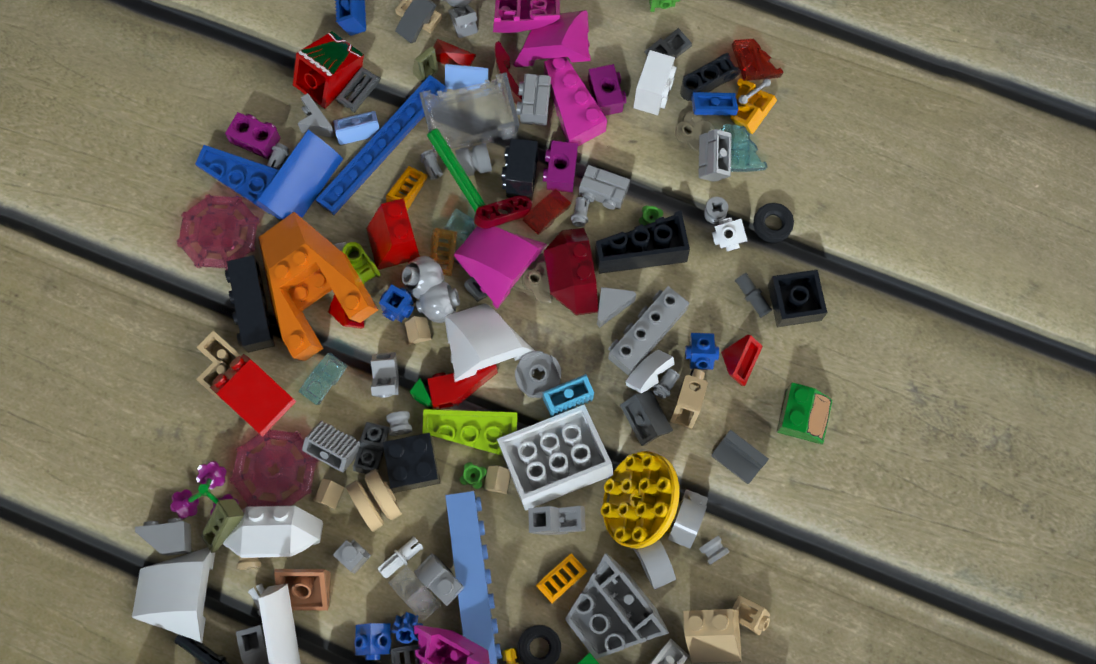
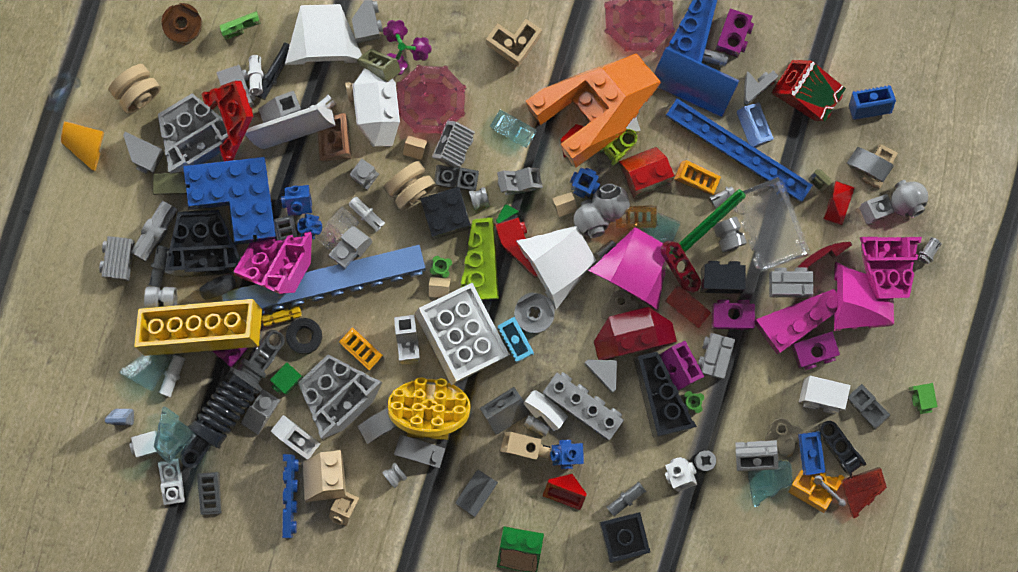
camera: 85 degrees right, 10 degrees up
red slope [210,354,296,437] -> none
black brick [225,255,275,353] -> none
dark grey tile [336,67,380,113] -> none
light blue slope [445,64,489,93] -> none
light grey pin [571,197,590,227] -> none
black tyre [753,203,794,243] -> none
none -> magenta brick [659,341,704,391]

